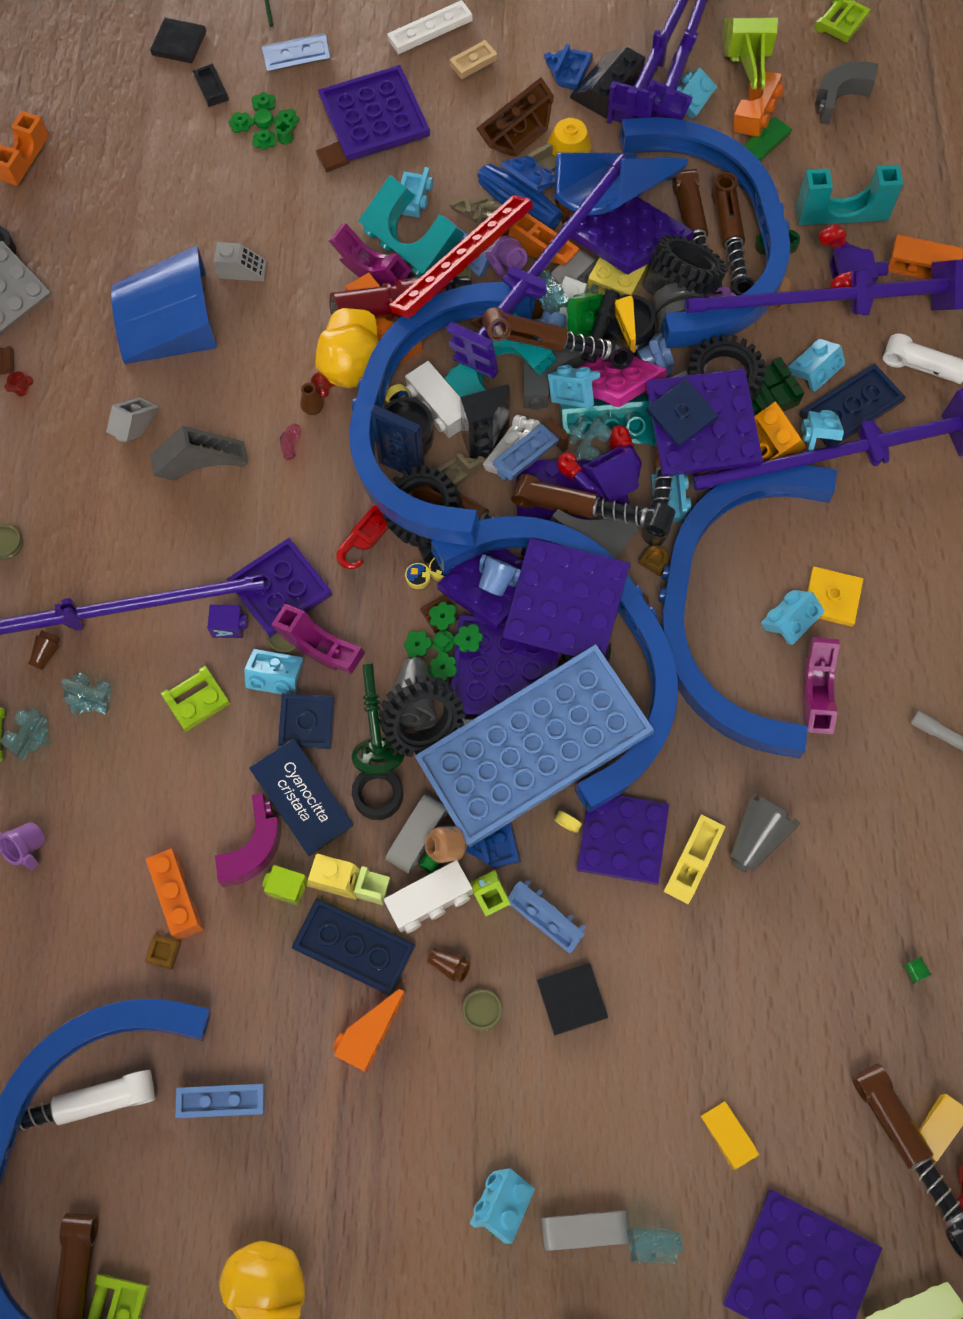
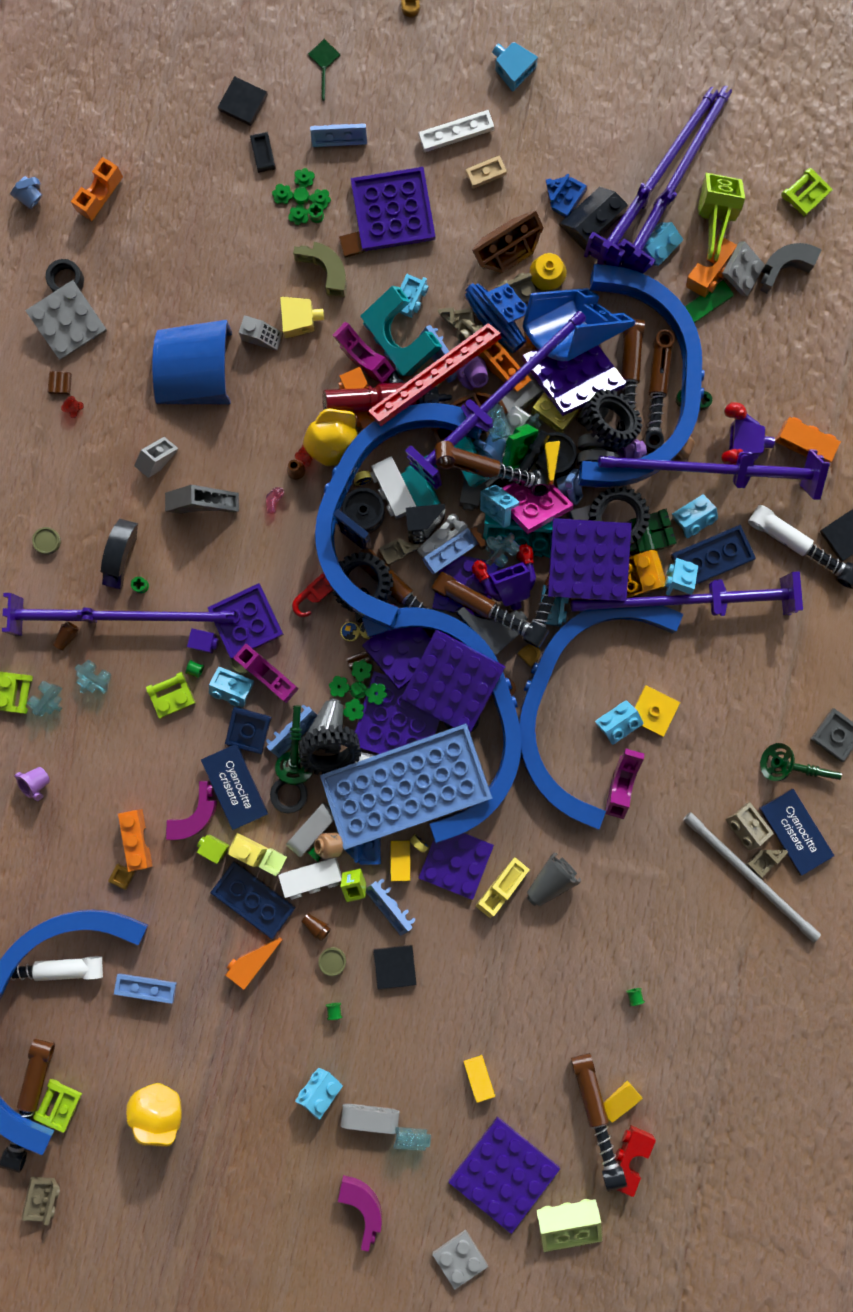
camera: 10 degrees right, 15 degrees up
medium blue piece [479,554,521,596] -> none
dark blue plate [646,379,718,448] -> none
teal arch [795,165,903,225] -> none
none -> black arch [100,519,138,589]
none -> green axle [131,577,149,594]
none -> green axle [185,660,204,679]
none -> medium blue plate [266,705,317,758]
none -> light yellow torso [280,297,324,338]
none -> olive arch [293,242,347,297]
none -> green axle [325,1003,343,1020]
none -> yellow slope [391,840,411,881]
none -> light grey plate [722,241,765,296]

